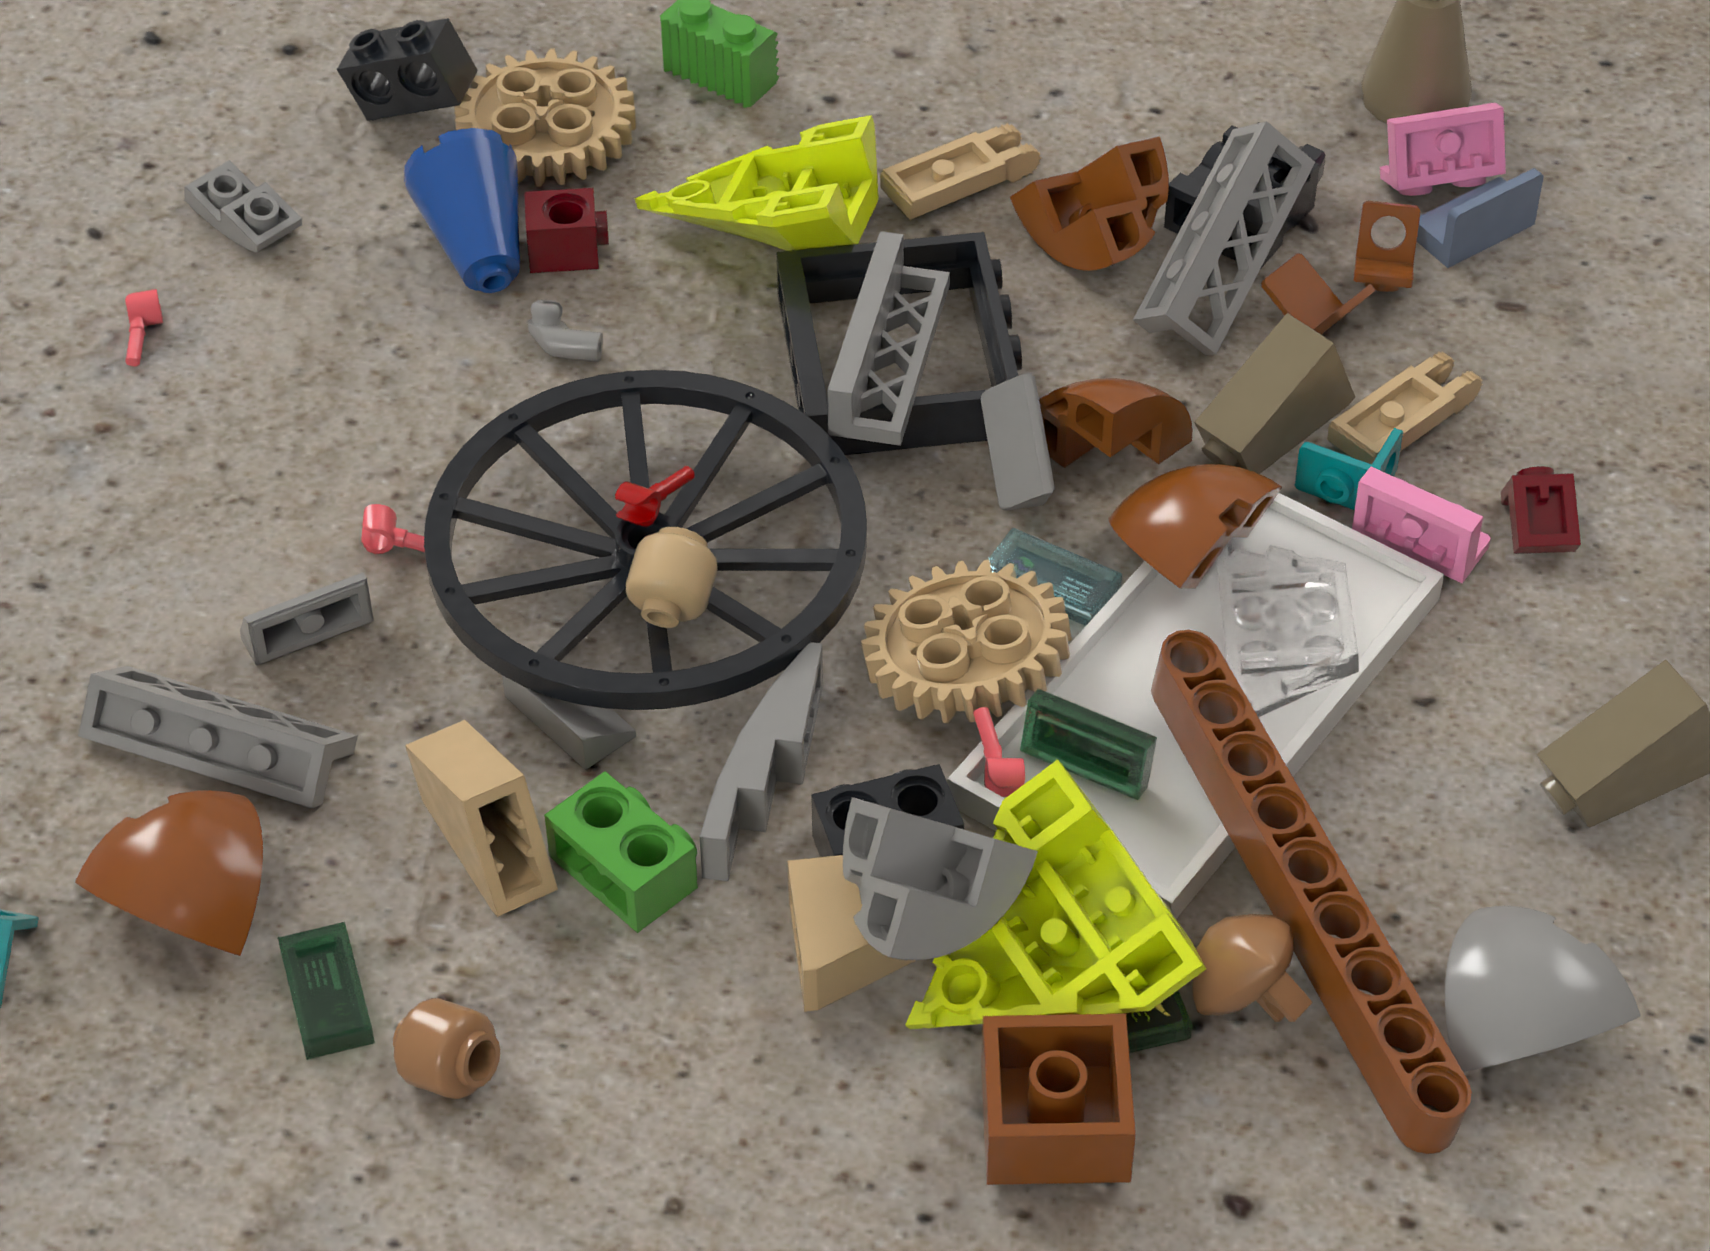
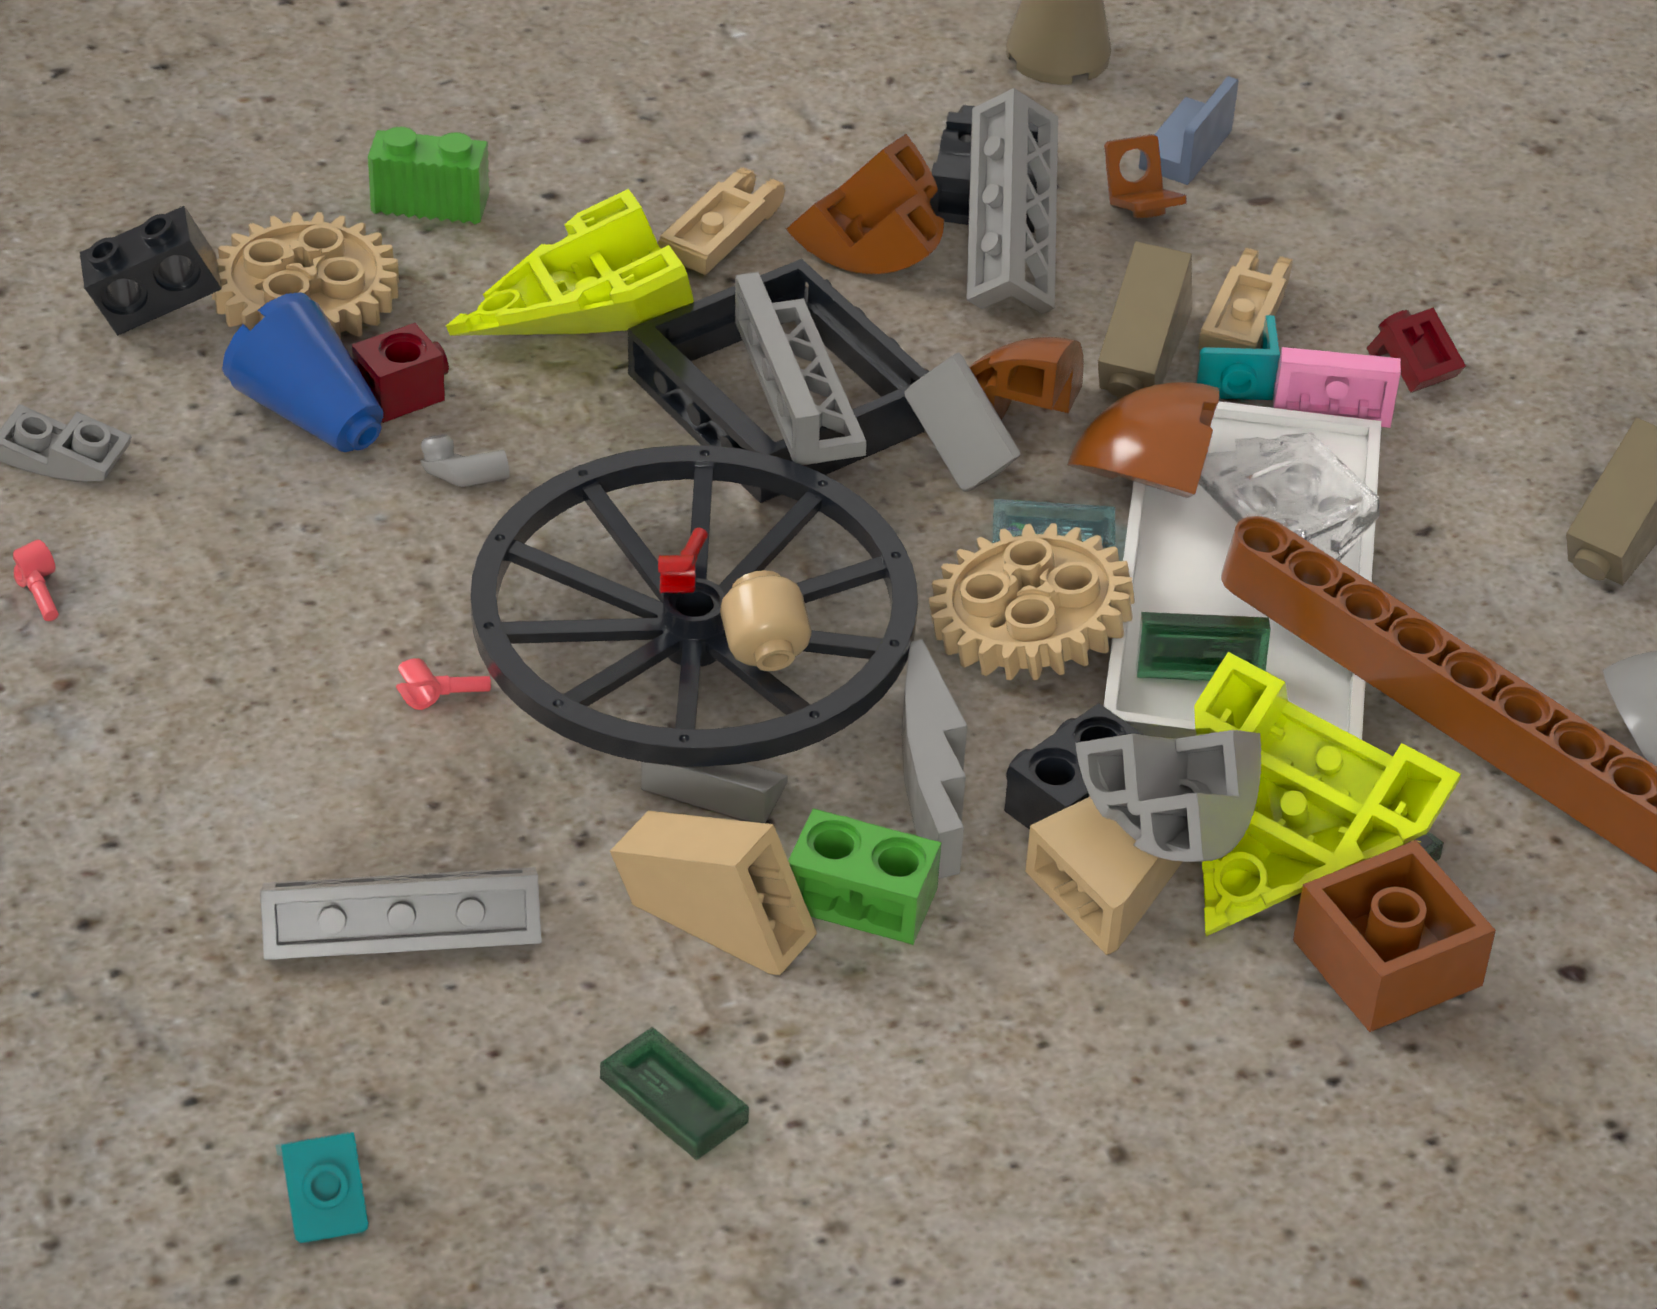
camera: 30 degrees left, 5 degrees down
dark orange brick [75,790,263,956] -> none
light grey slope [240,573,374,665] -> none
medium nougat head [393,998,500,1099] -> none
coral hand [973,707,1025,797] -> none
medium nougat piece [1192,914,1313,1022] -> none
dark orange bracket [1261,253,1376,335] -> none
bright pink bracket [1380,103,1506,196] -> none

